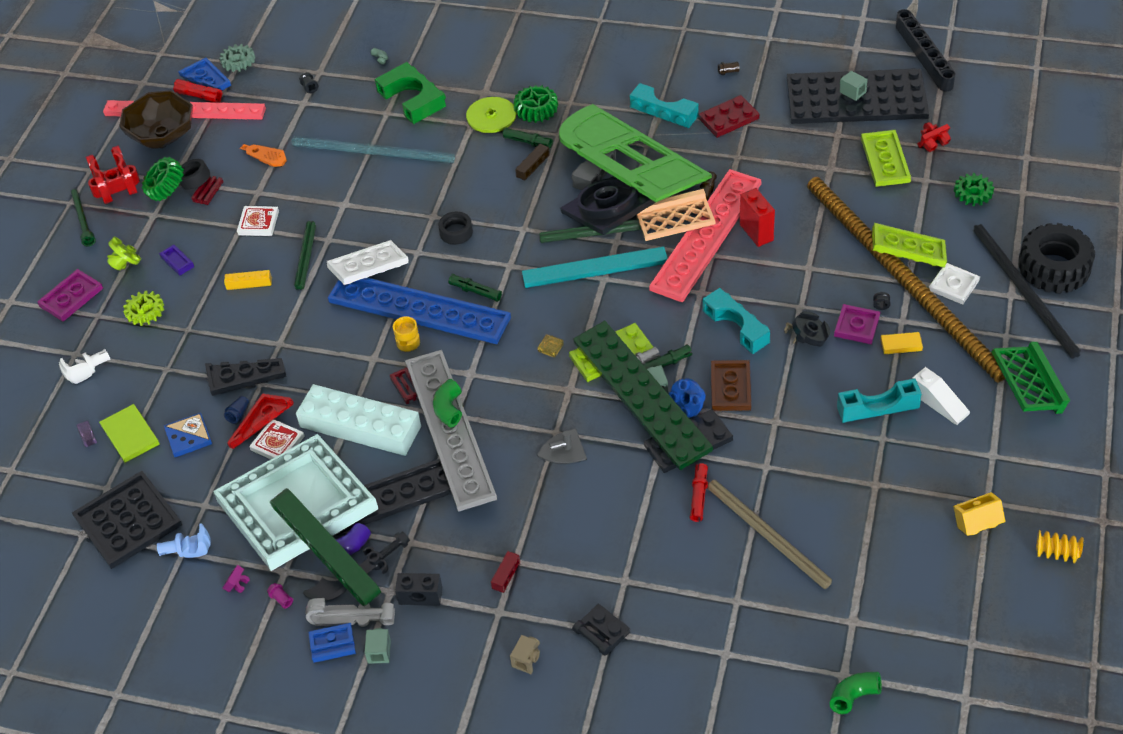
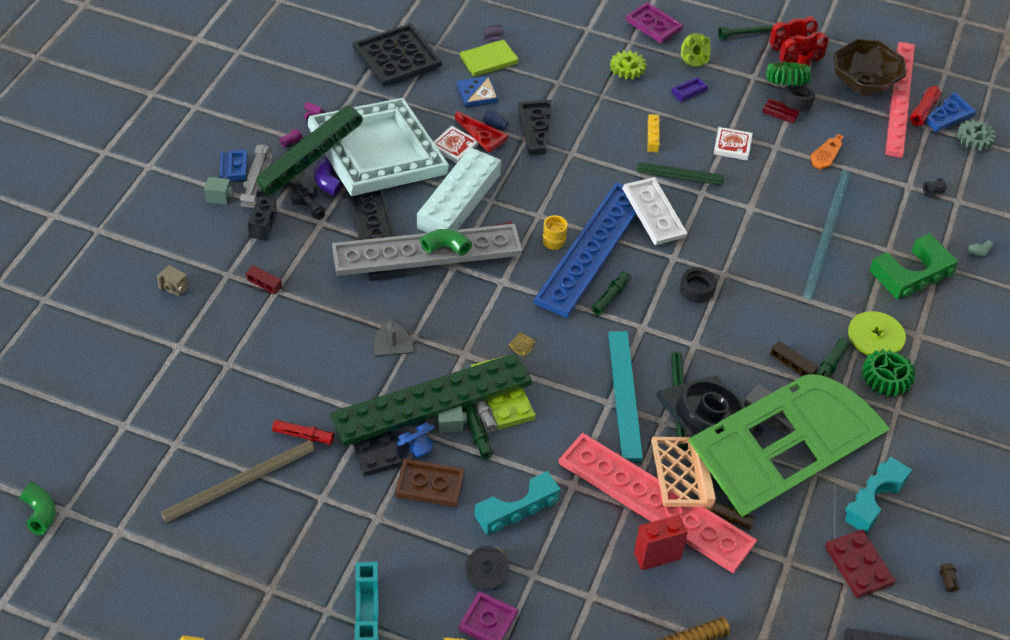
camera: 90 degrees right, 0 degrees up
white piece [59,349,110,384] -> none
light blue piece [157,523,211,558] -> none
black plate [572,603,630,656] -> none

